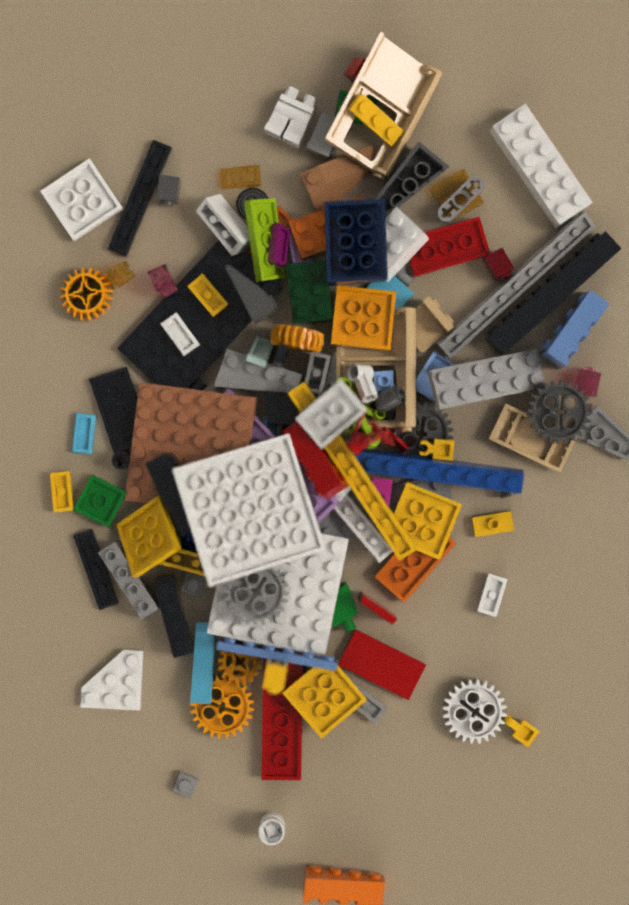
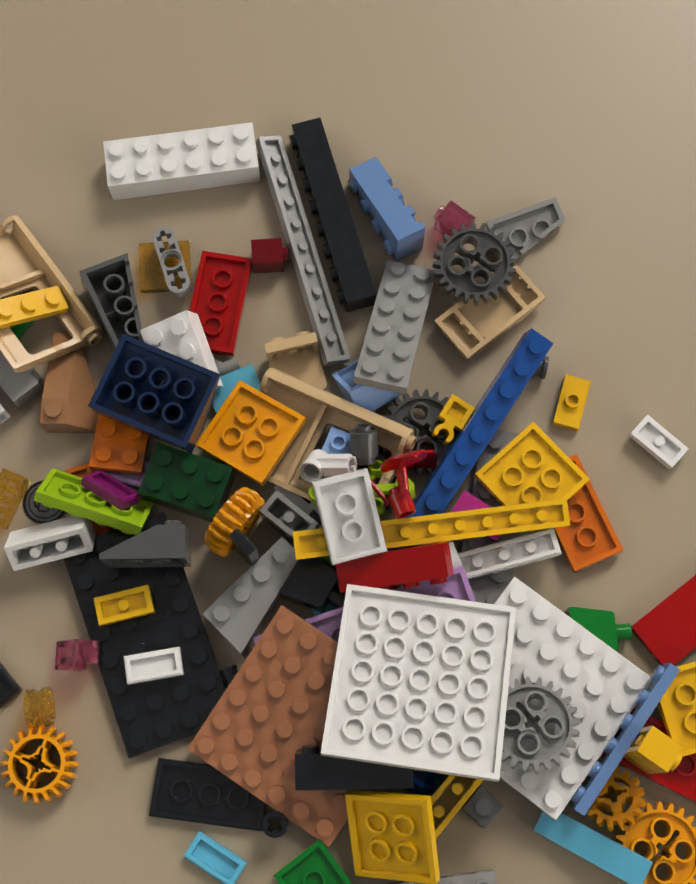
camera: 65 degrees left, 15 degrees down
black brick [153,574,194,658] -> none
light aqua tile [246,336,274,367] -> none
red tile [359,592,397,624] -> none

